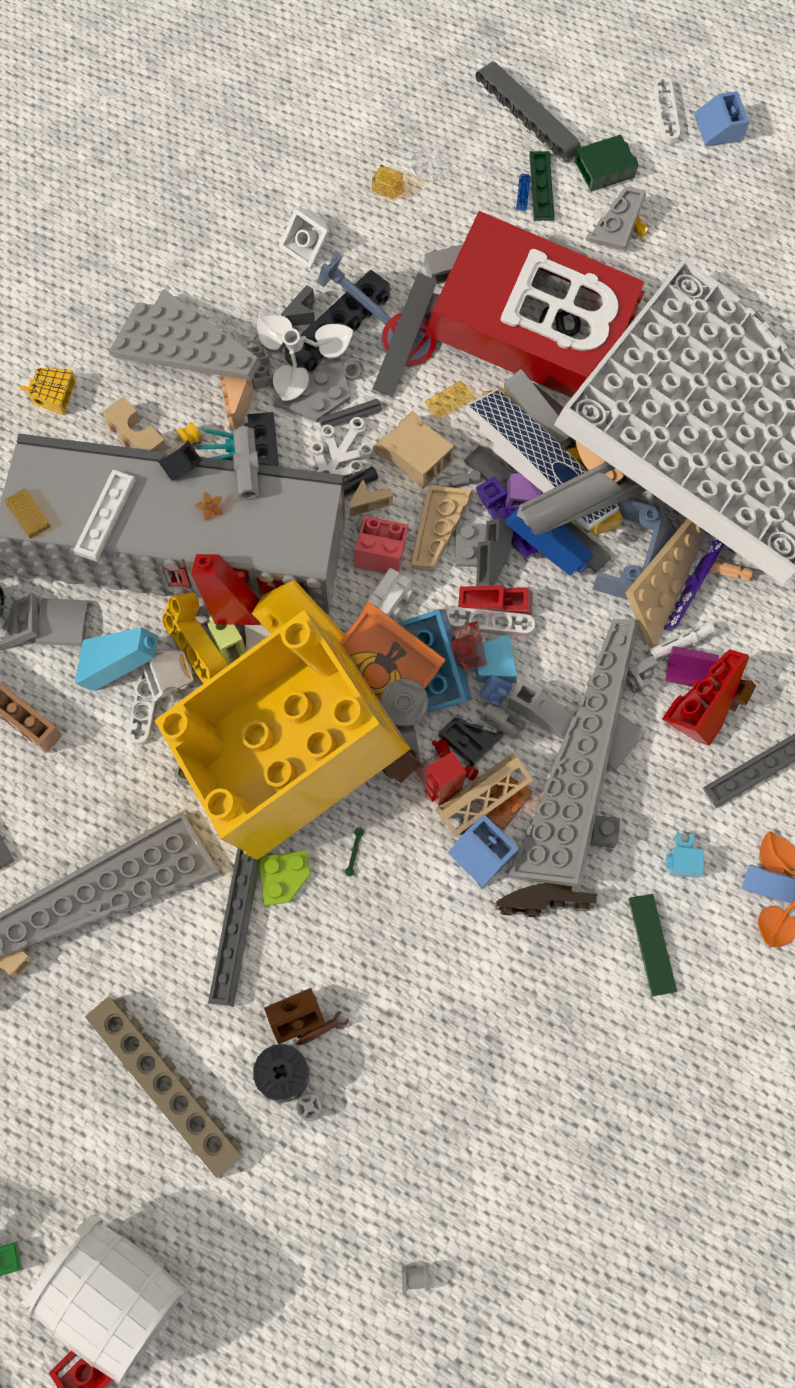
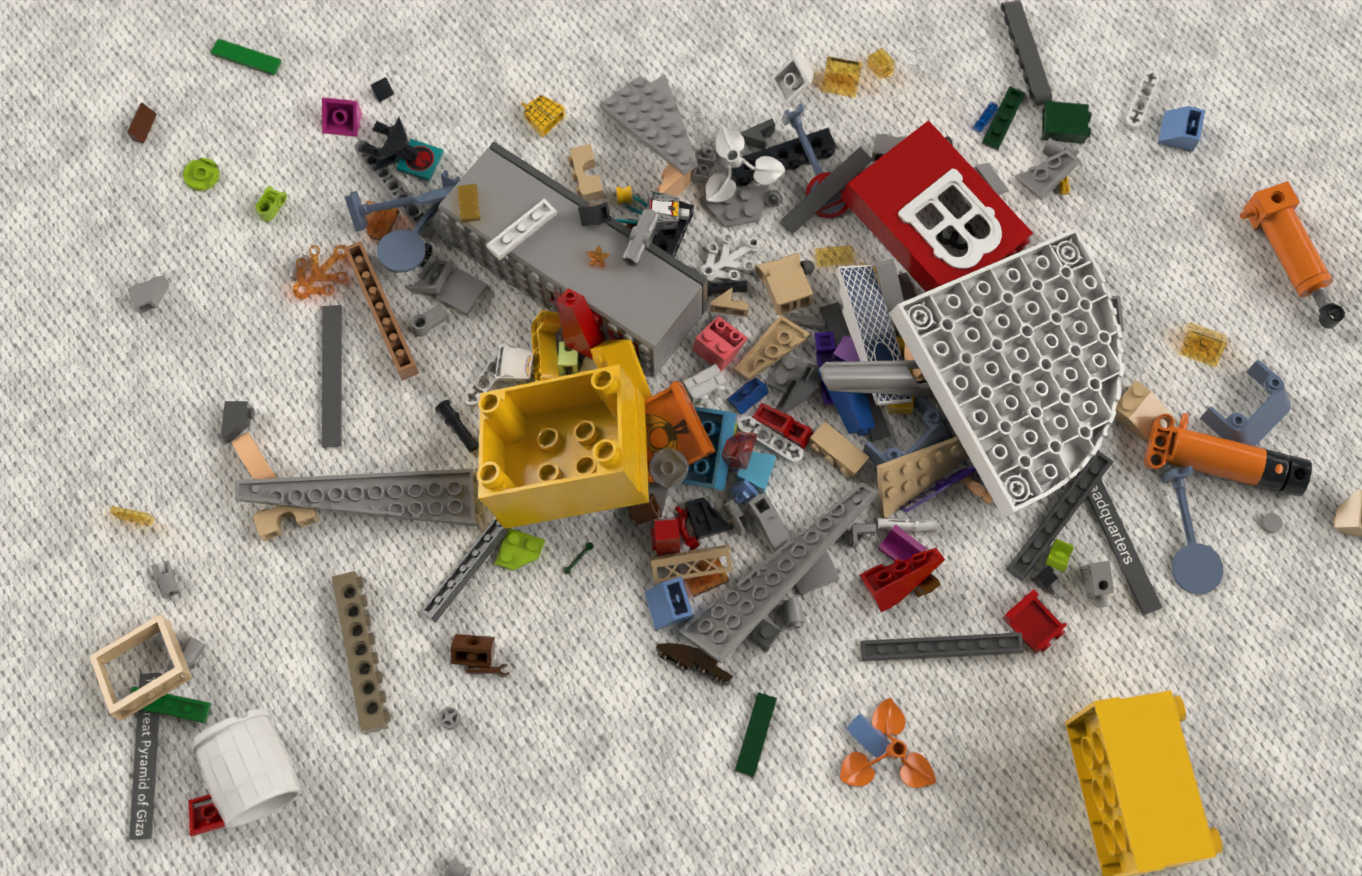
camera: 30 degrees right, 0 degrees up
medium azure slope [75,627,159,691] -> none
black wheel [253,1044,310,1103] -> none
dark grey axle [319,399,382,428] -> none
medium azure brick [665,832,704,878] -> none
none -> light grey piece [411,304,449,337]
none -> black pin [435,400,479,453]
none -> torso [647,190,689,230]
none -> blue slope [726,377,769,415]
none -> light grey brick [782,598,805,629]
none -> dark grey hinge [800,260,815,275]
none -> tan brick [809,421,870,479]
none -> clear yellow slope [821,56,863,98]
none -> light grey hinge [1042,138,1079,157]

